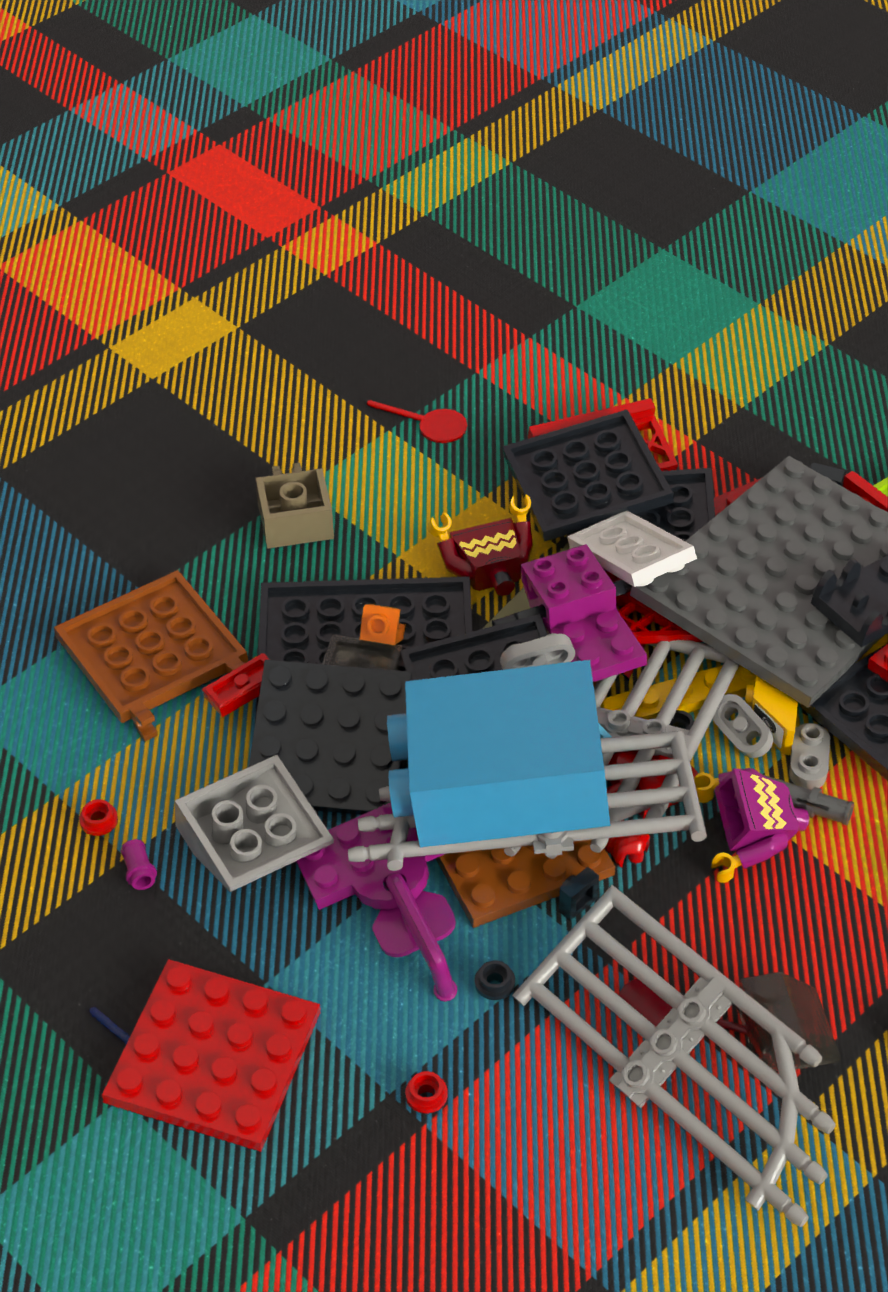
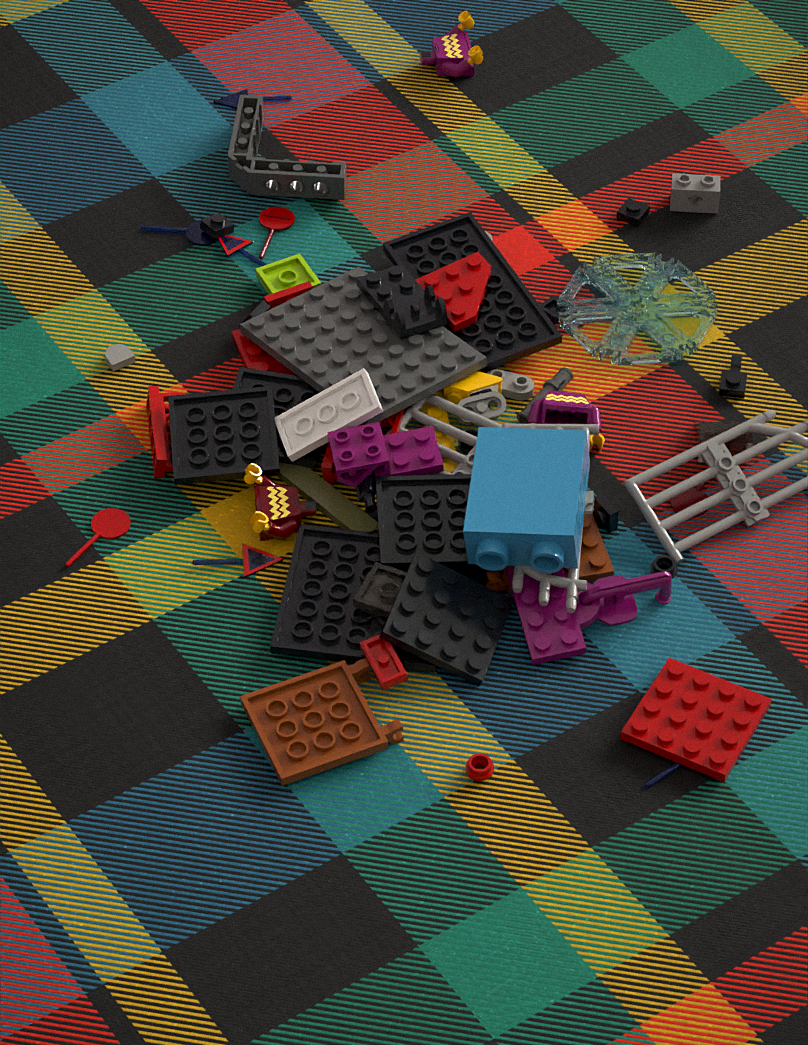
camera: 80 degrees left, 0 degrees up
magenta pin [120,839,157,890] -> none
light grey slope [175,755,334,892] -> none
dark tan hinge [255,463,334,549] -> none
orange bracket [359,604,405,645] -> none
red plate [405,1071,448,1114] -> none
light grey plate [500,633,575,670] -> none
none -> light grey tile [105,344,135,371]
none -> piece [192,543,284,578]

